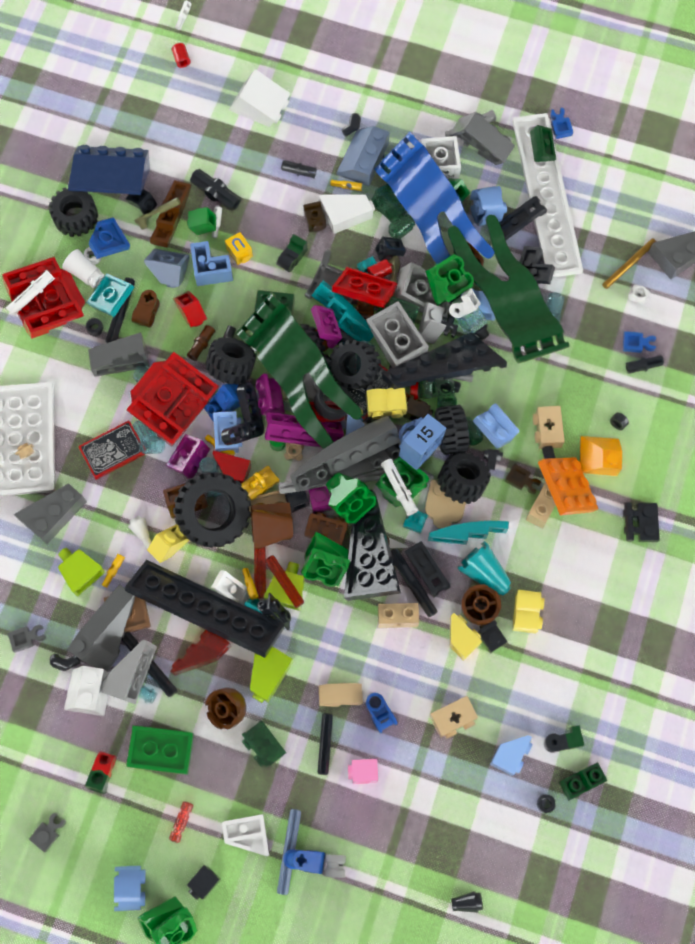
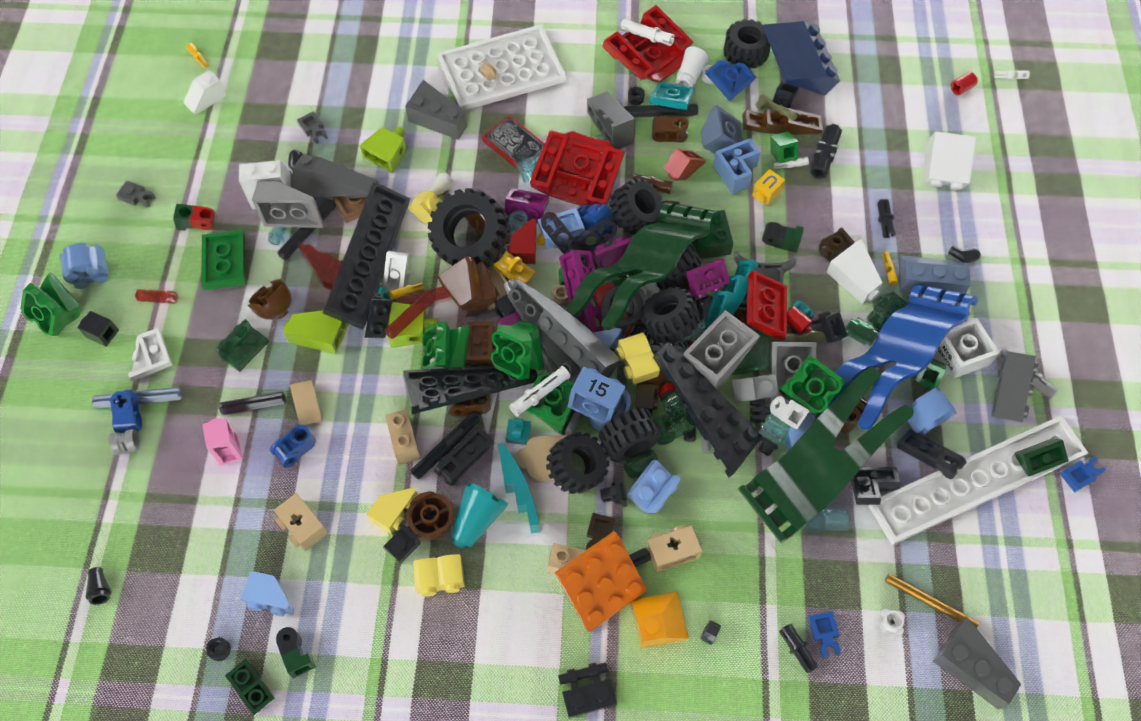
camera: 75 degrees right, 10 degrees down
yellow pin [101,554,125,588] -> none

